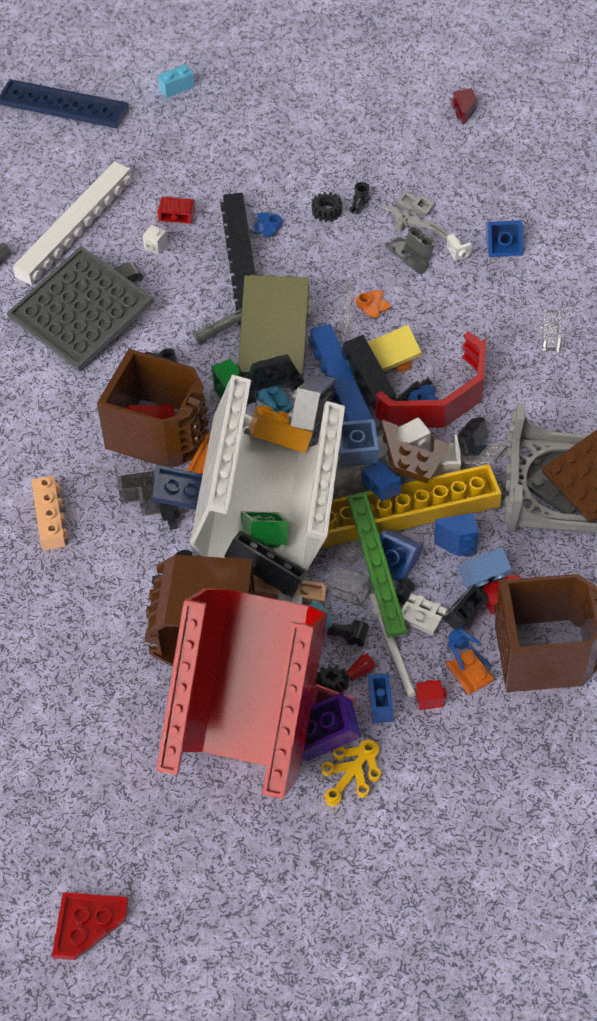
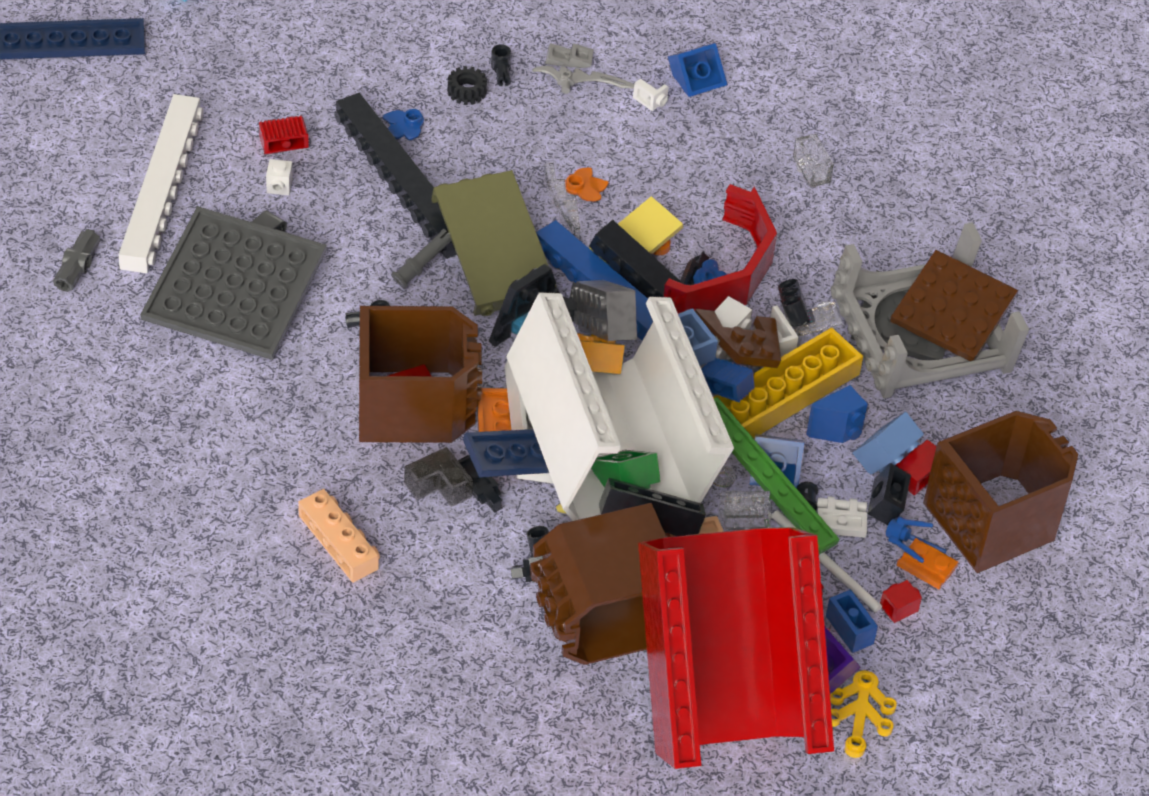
camera: 30 degrees left, 5 degrees down
green slope [211,358,241,400] -> none
dark grey piece [385,227,435,275] -> none

